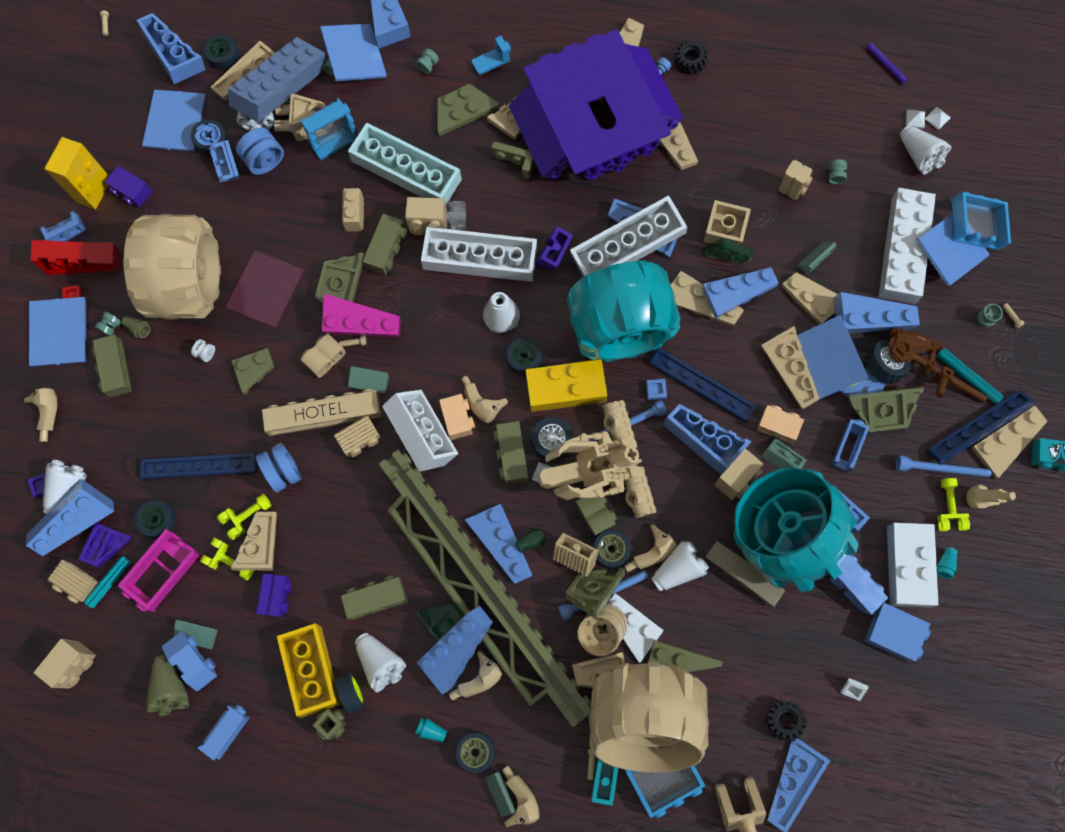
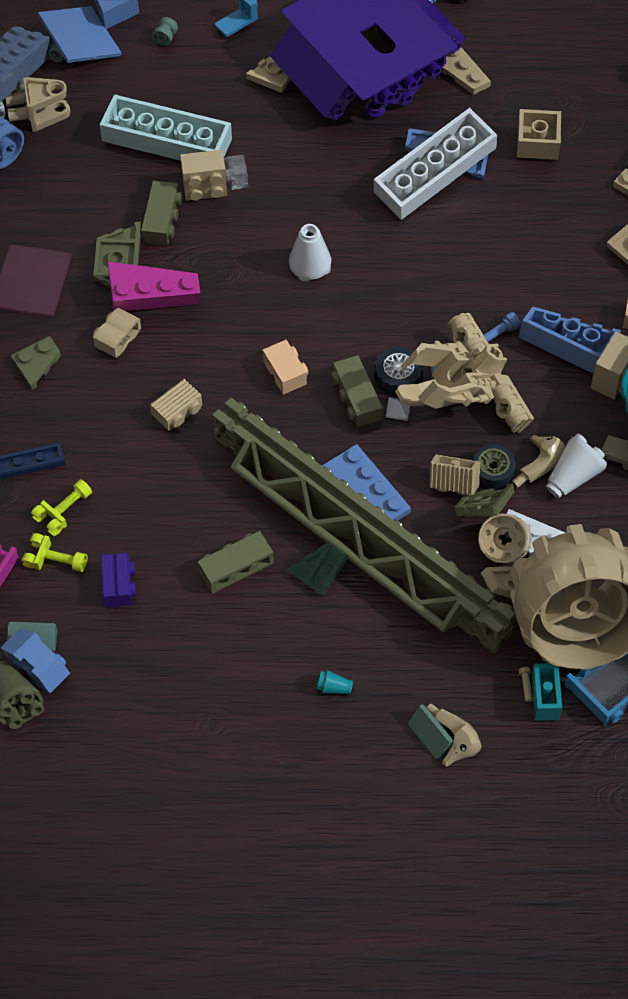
camera: 15 degrees left, 15 degrees down
medium blue window [198,705,250,760] -> none
tan wing [231,512,277,571] -> none
medium blue wheel [256,442,302,493] -> none
tan brick [262,389,382,436] -> none
yellow brick [277,623,342,718] -> none
dark azure window [300,98,357,160] -> none
olive brick [313,709,347,740] -> none
black wheel [335,672,365,715] -> none
tan piece [339,336,367,347] -> none
tan brick [342,188,364,232] -> none
sand green slope [348,366,389,394] -> none
white cone [355,633,406,692] -> none
white brick [382,390,458,472] -> none
medium blue wedge [417,606,492,695] -> none
white brick [421,227,537,282] -> none
olive wing [438,84,500,137] -> none
tan animal [449,650,503,700] -> none
wheel [455,732,495,773] -> none
tan animal [461,376,508,423] -> none
olive bracket [492,142,535,179] -> none
wheel [506,337,542,375] -> none
clear green cone [515,528,546,553] -> none
yellow brick [526,359,607,412] -> none
dark purple brick [536,226,573,271] -> none
medium blue piece [557,571,648,622] -> none
teal wheel [566,261,681,362] -> none
olive brick [575,497,617,537] -> none
medium blue tile [646,379,667,400] -> none
dark blue tile [649,348,757,423] -> none
tan wing [671,271,744,327] -> none
clear green wing [702,238,754,263] -> none
medium blue wing [702,267,778,319] -> none
tan brick [778,160,813,200] -> none

